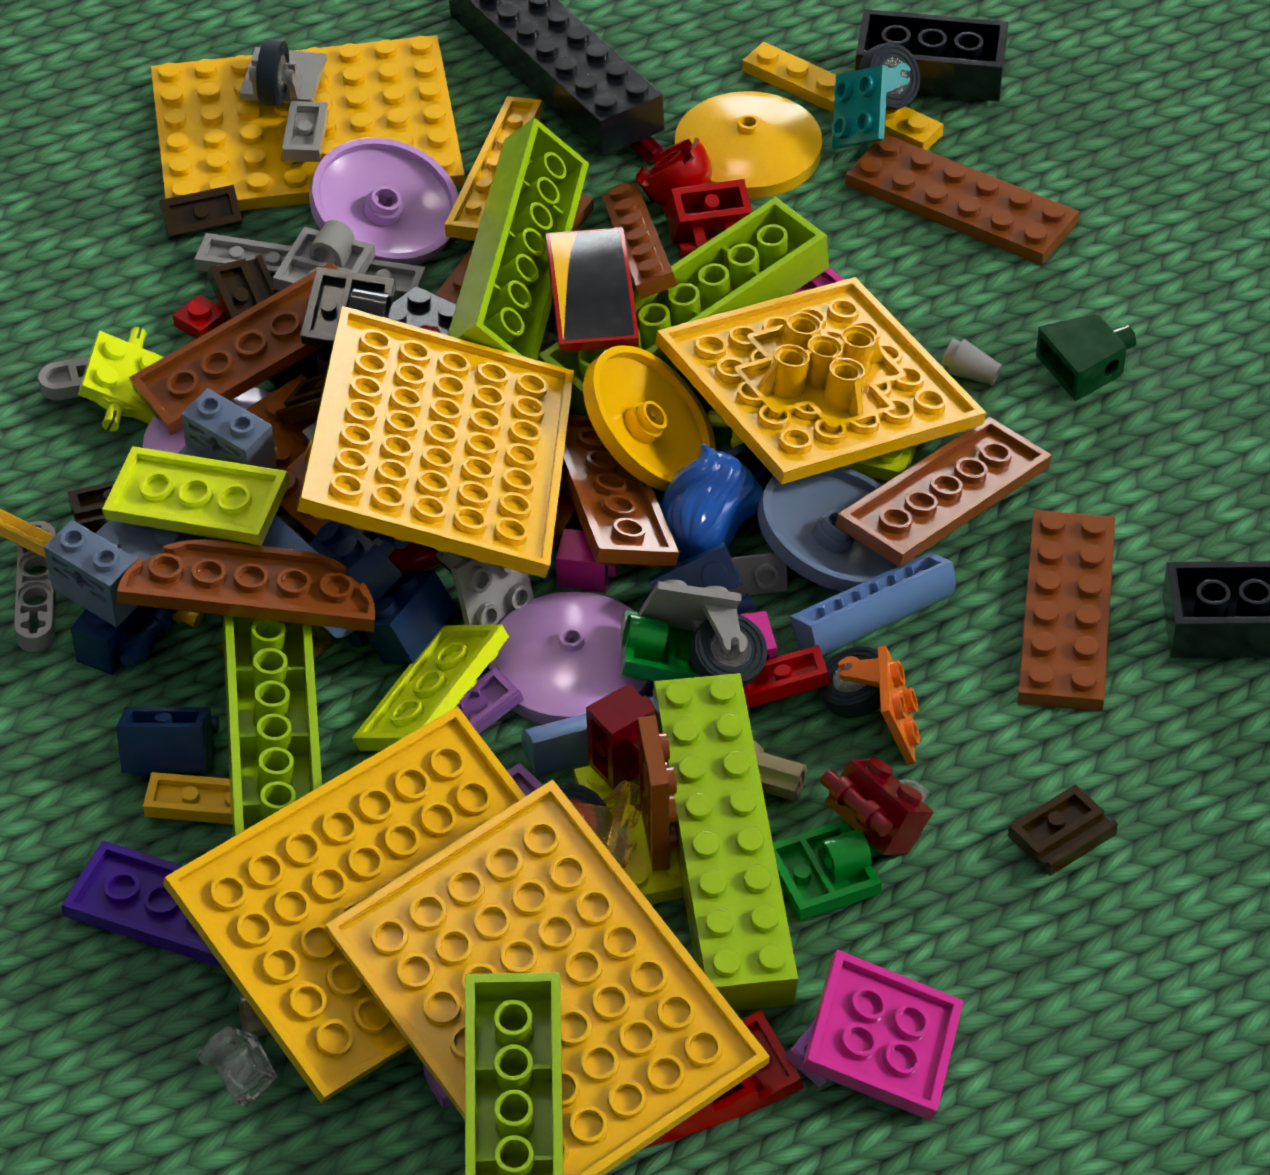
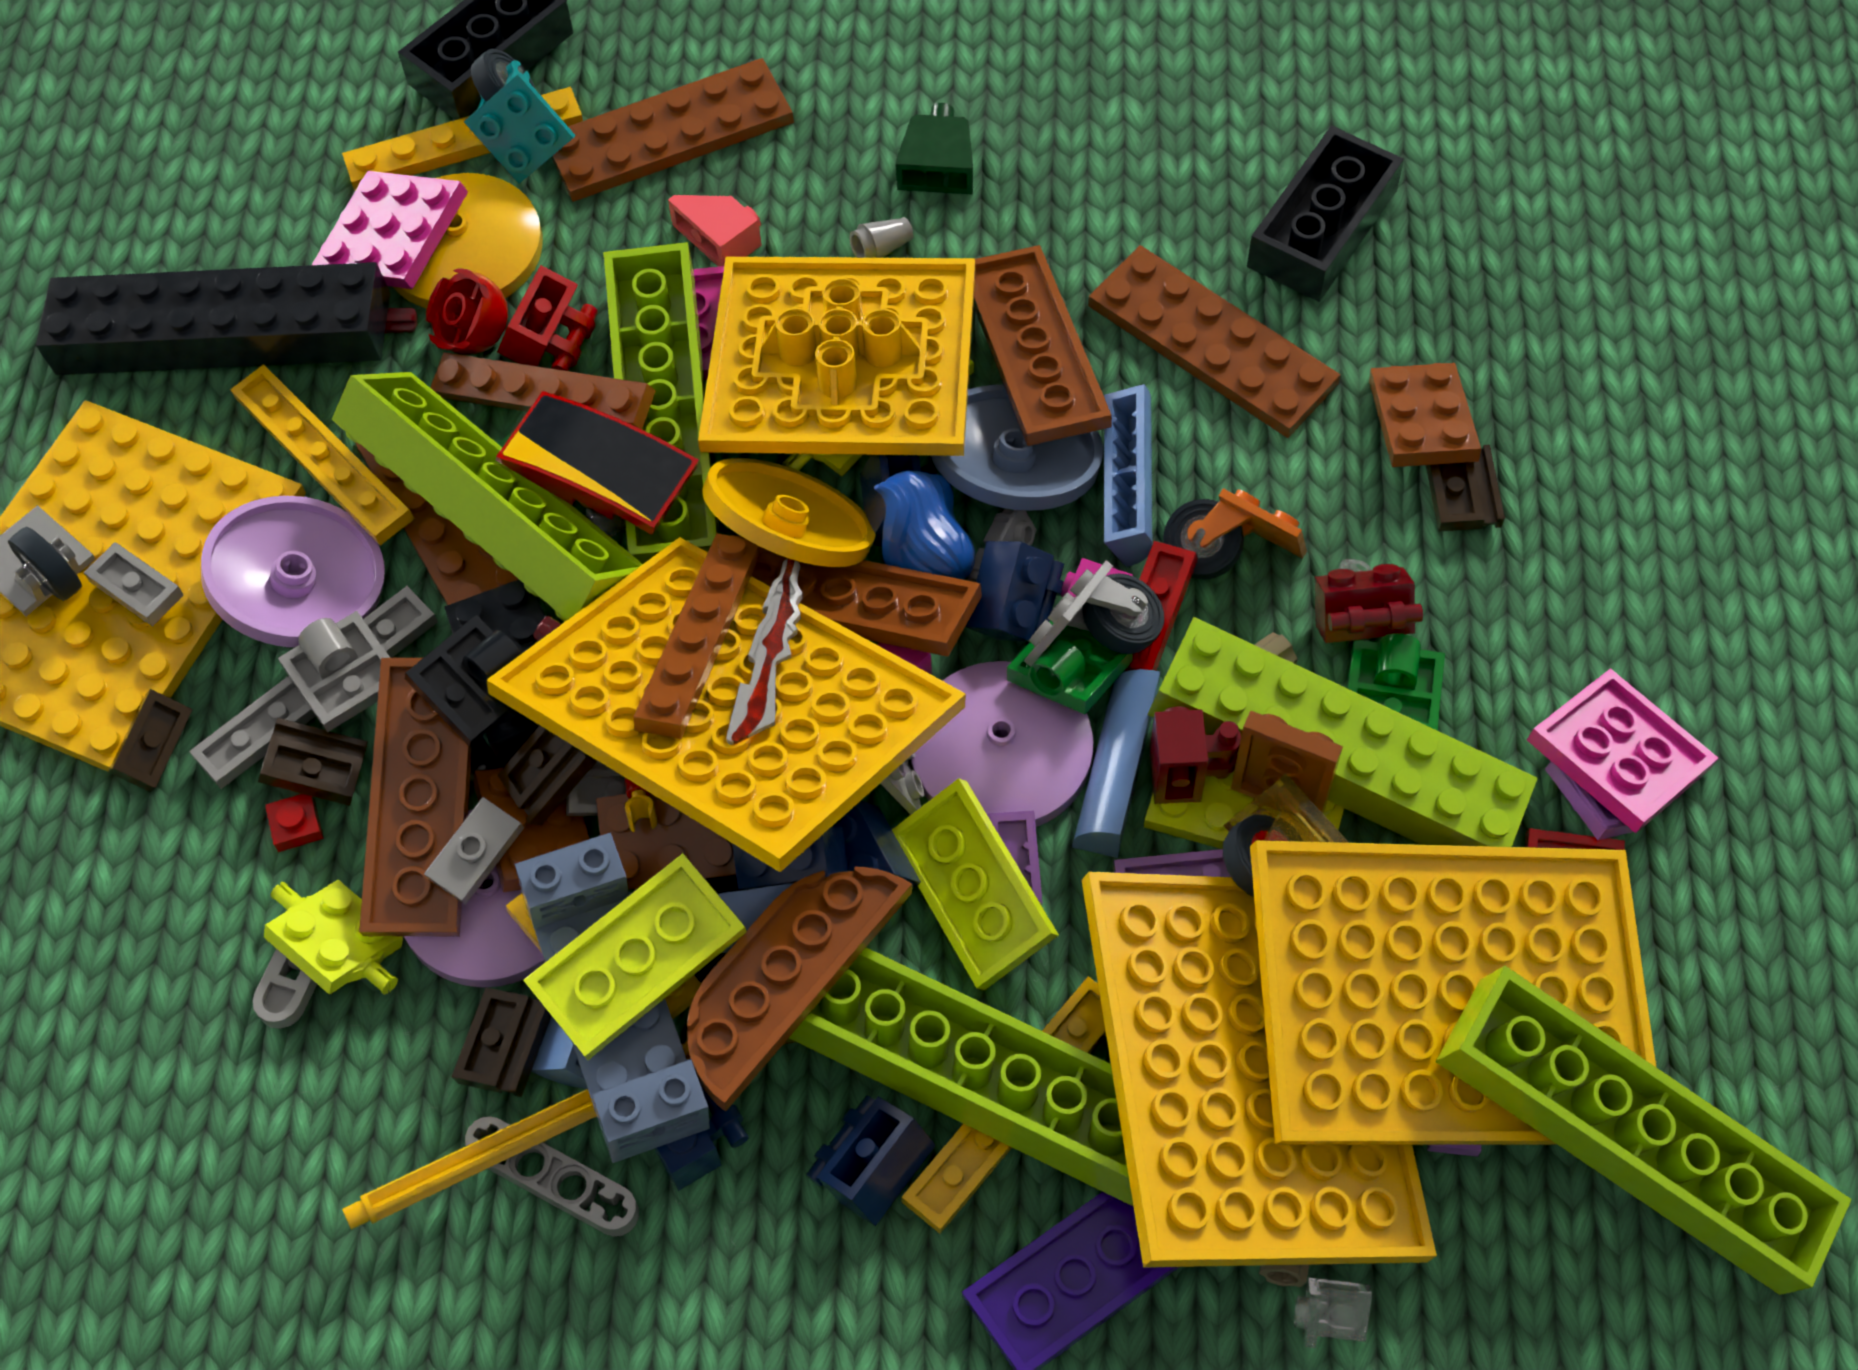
camera: 55 degrees left, 15 degrees up
none -> plate [312,171,468,289]
none -> light grey plate [424,797,524,905]
none -> dark orange plate [633,533,760,739]
none -> coral slope [668,195,762,267]
none -> light grey sword [726,559,803,745]
none -> dark orange plate [1369,363,1481,467]

